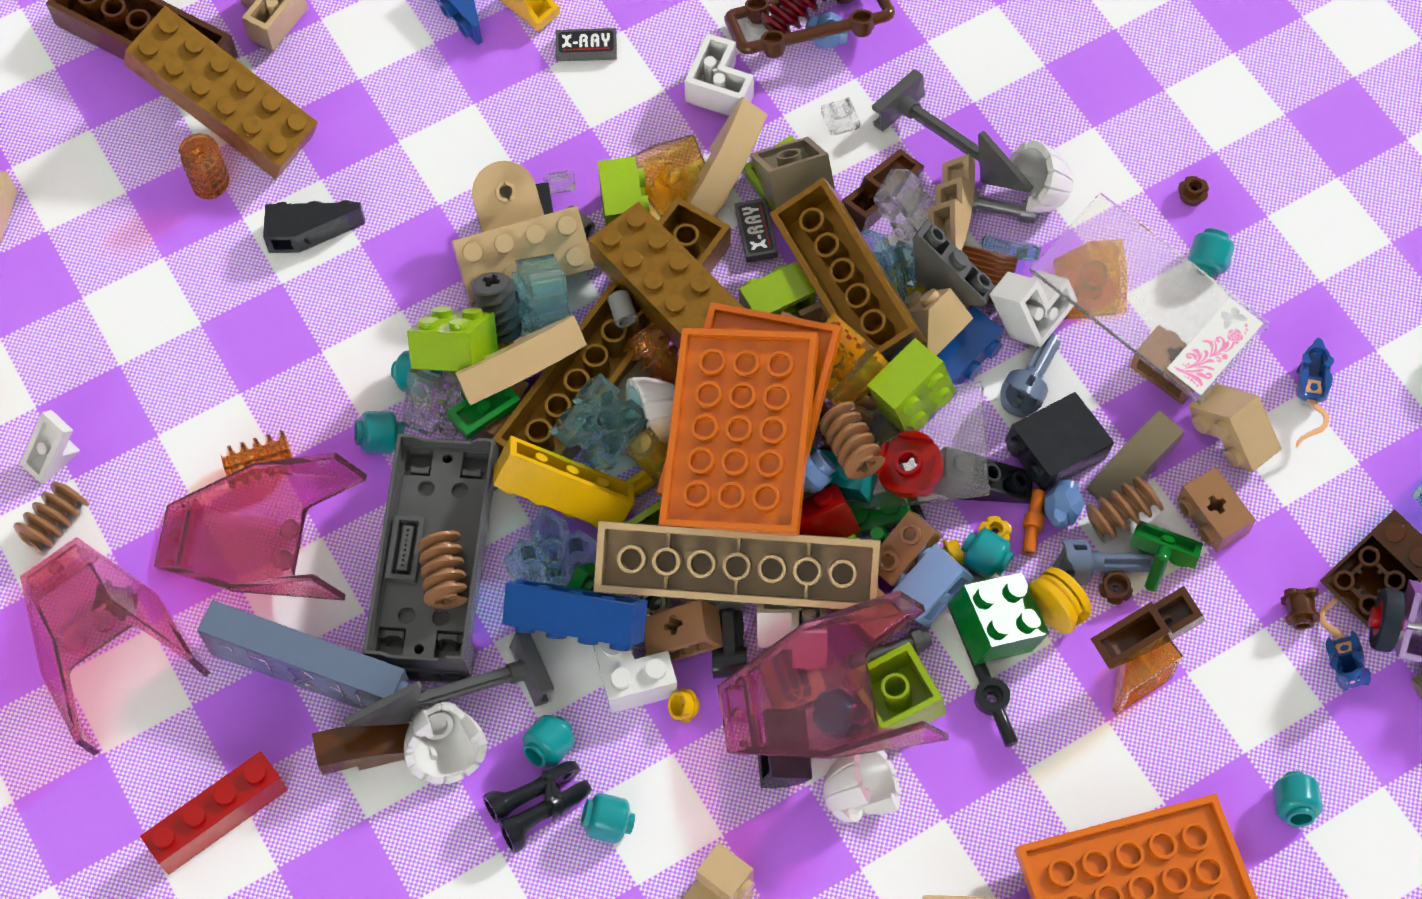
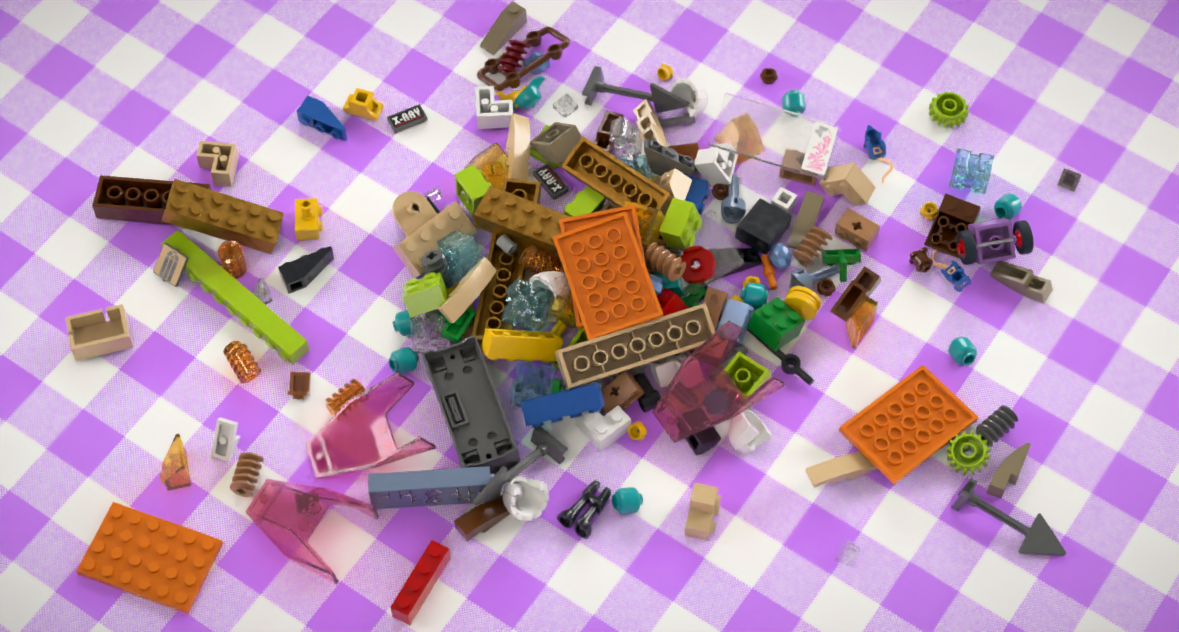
camera: 25 degrees left, 5 degrees down
medium nougat piece [417,531,468,609] -> none
teal head [522,715,575,767] -> none
clear light blue bar [981,235,1041,261] -> none
none -> piece [153,243,189,287]
none -> lime brick [161,230,309,365]
none -> clear orange piece [223,341,261,383]
none -> clear slope [252,278,272,305]
none -> dark orange bracket [287,372,311,400]
none -> yellow brick [295,198,323,241]
none -> teal hair [495,76,545,110]
none -> yellow plate [657,64,673,81]
none -> reddish brown plate [712,184,728,200]
none -> white plate [771,187,797,214]
none -> yellow plate [920,202,938,219]

